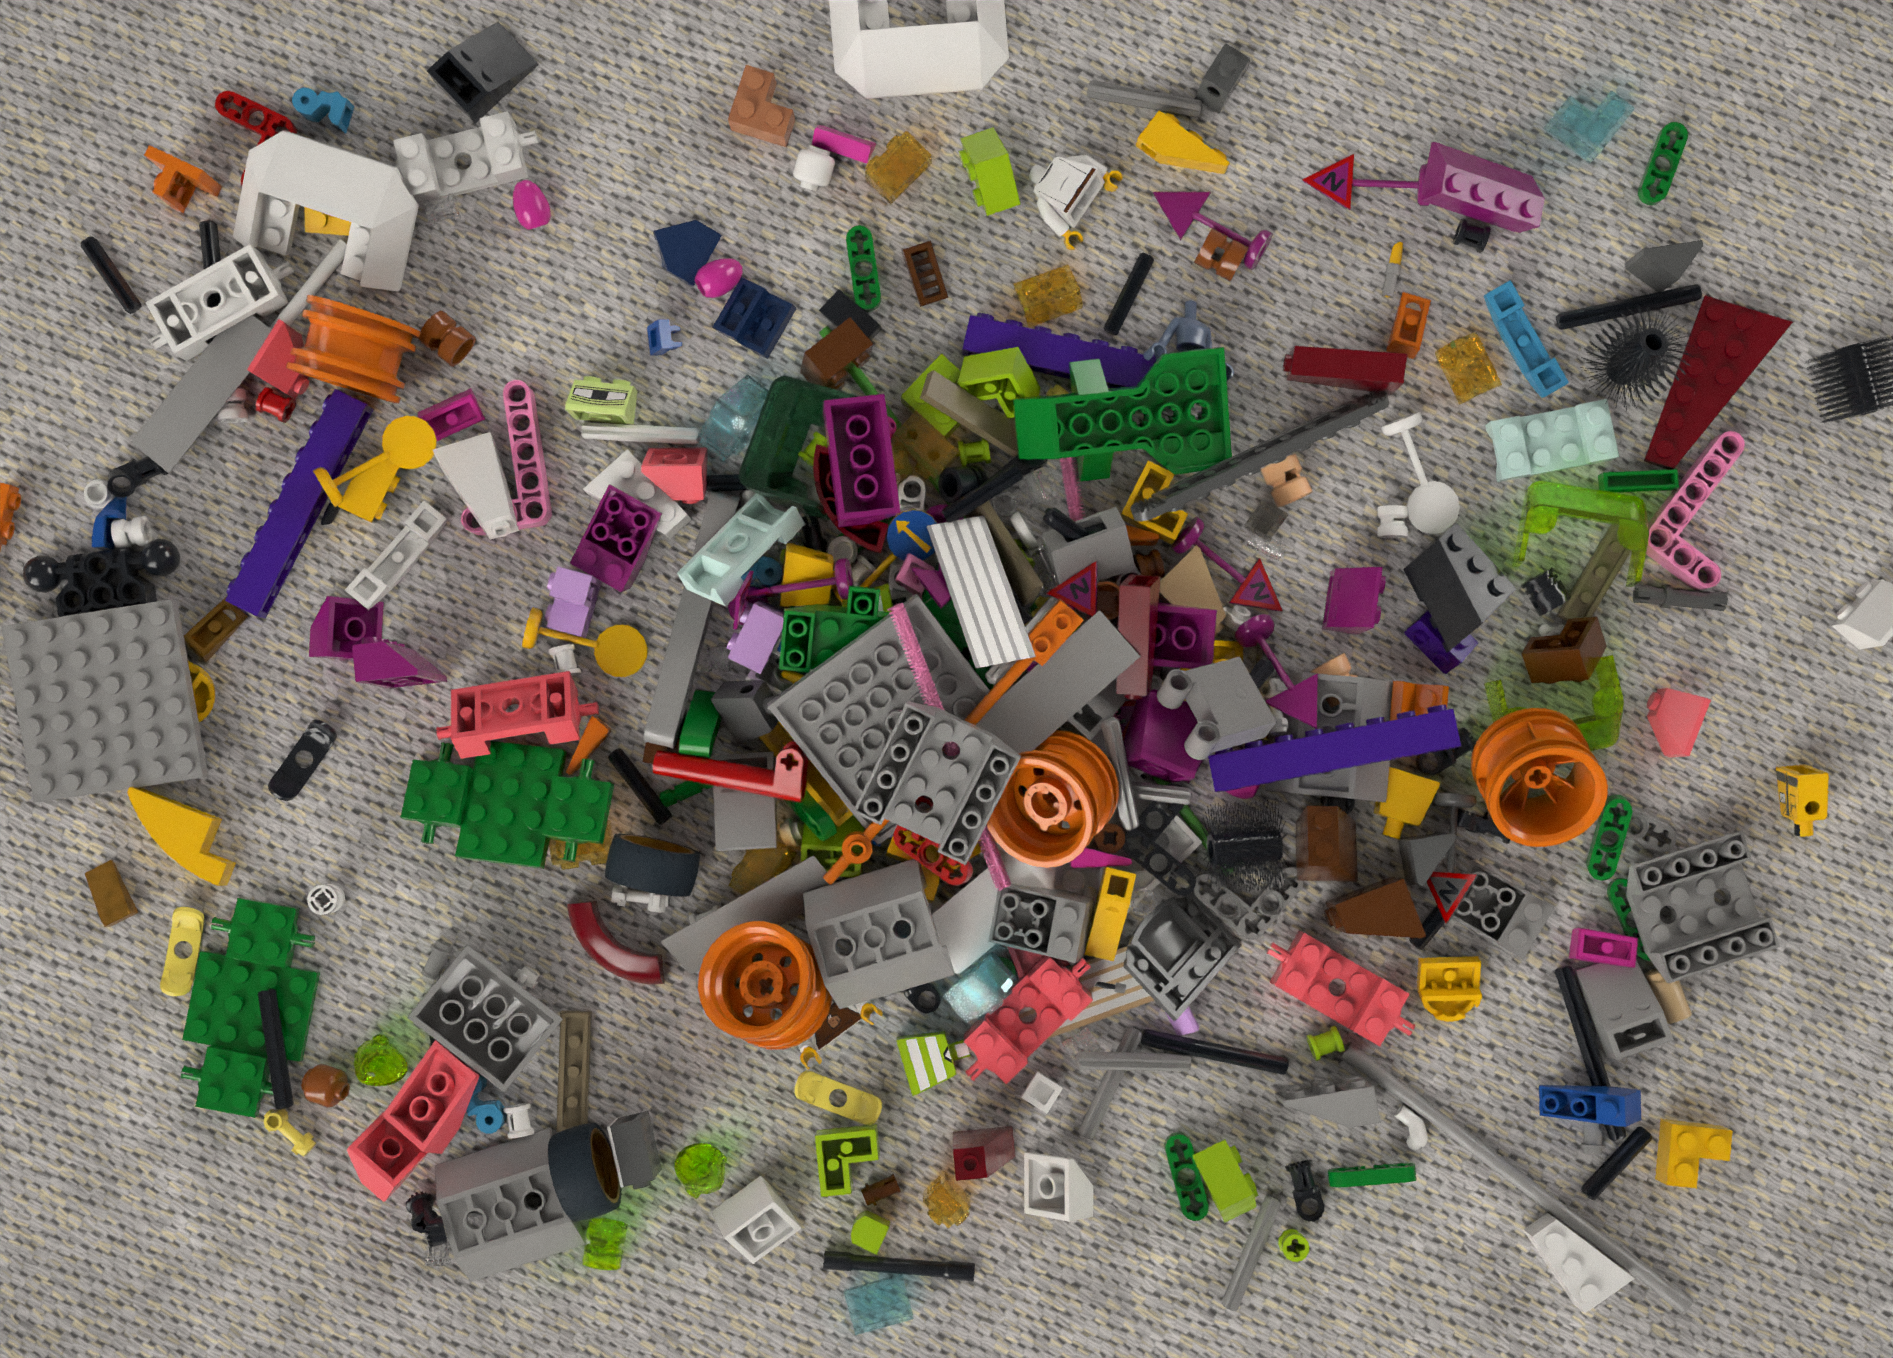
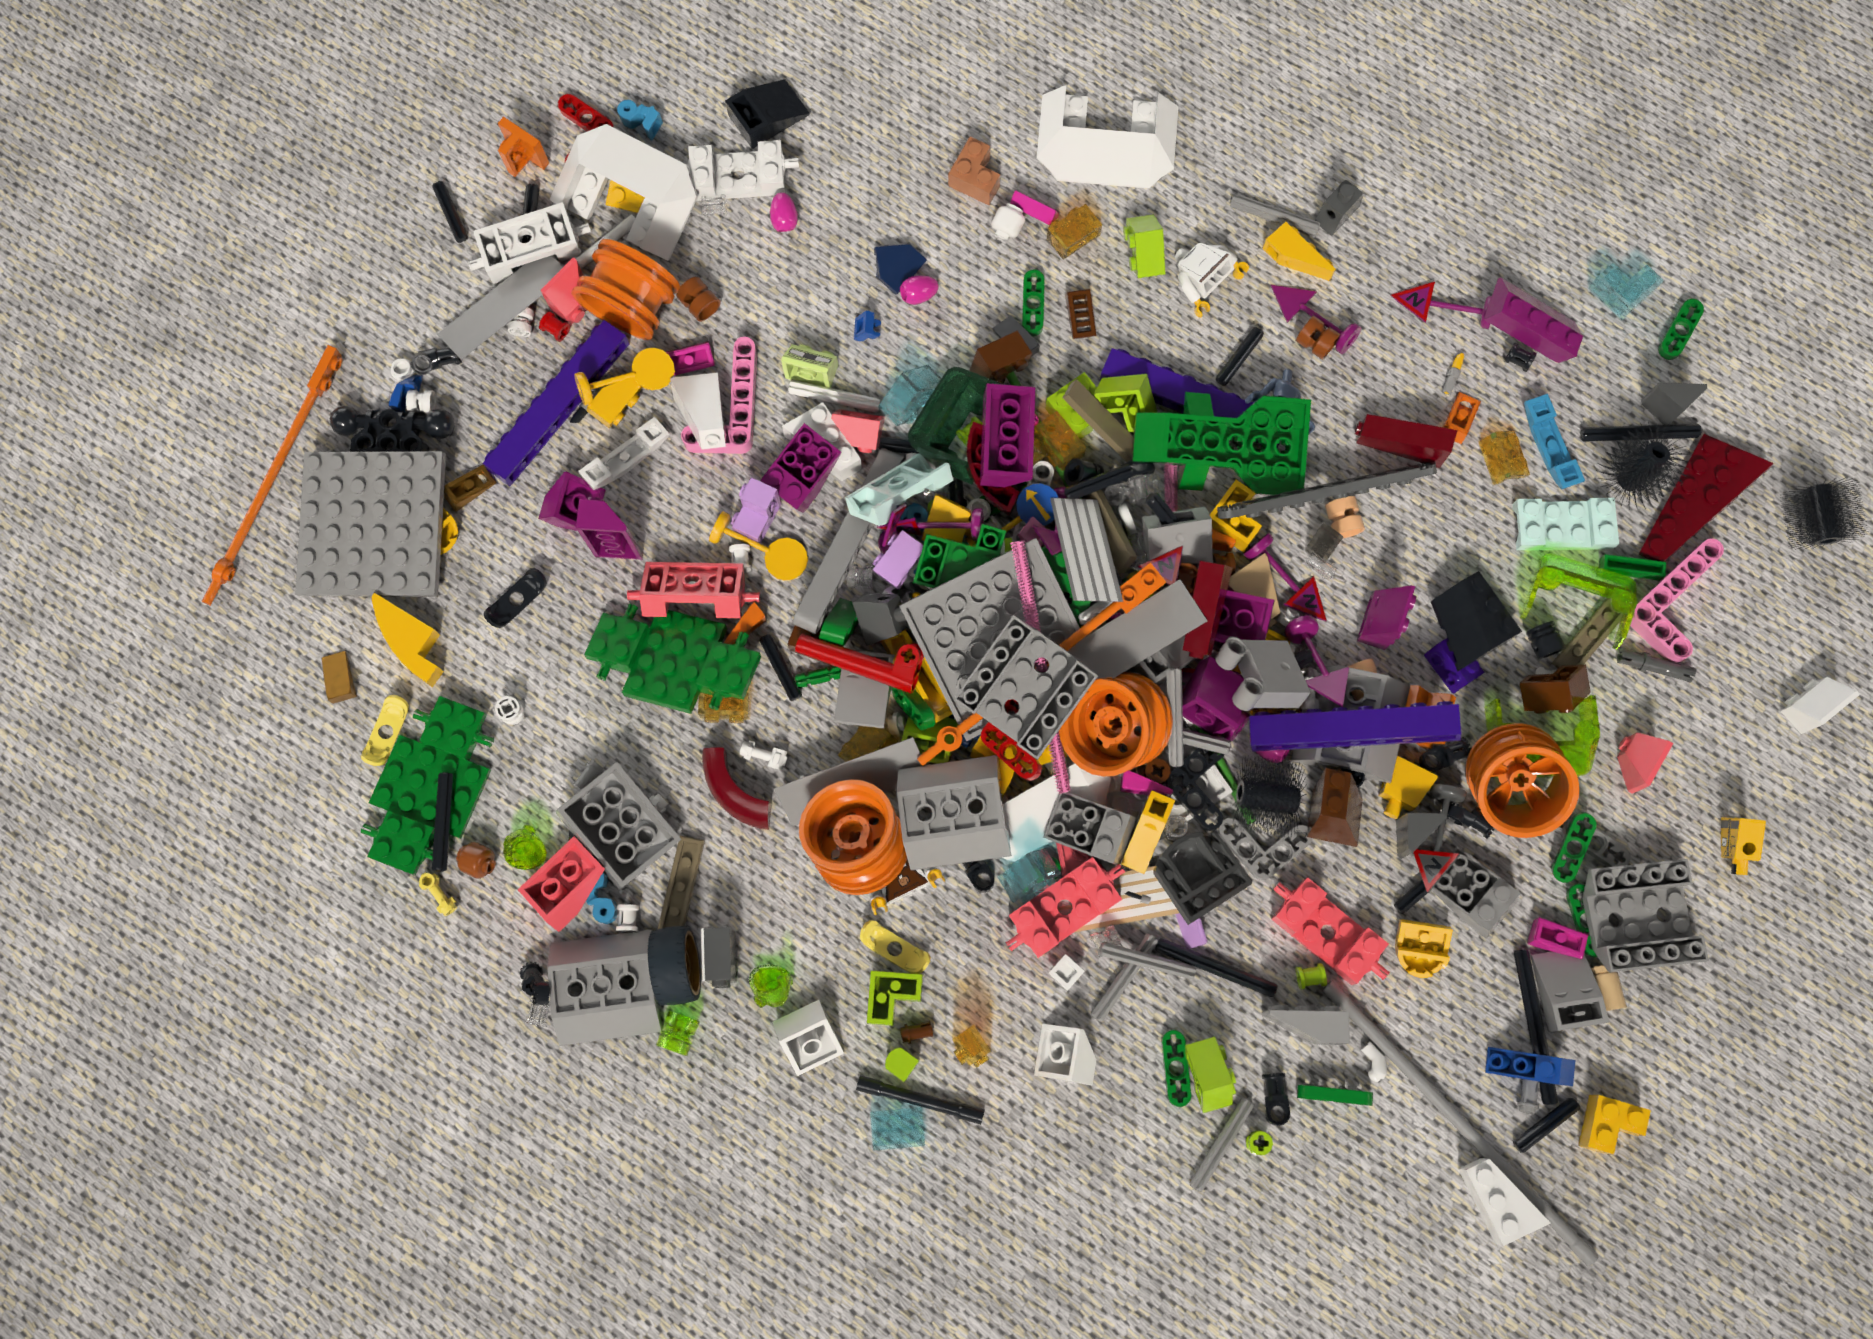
camera: 10 degrees right, 10 degrees down
coral slope [347,1110,428,1202] -> none
black wheel [605,834,700,897] -> none
dark blue slope [712,277,796,359] -> none
torso [896,1031,971,1096] -> none
dark red slope [953,1126,1015,1181] -> none
lime bush [958,438,991,467] -> none
clear yellow bracket [1013,264,1083,327] -> none
reddish brown slope [1324,877,1426,938] -> none
white wheel [1377,505,1408,538] -> none
white piece [1381,412,1460,534] -> none

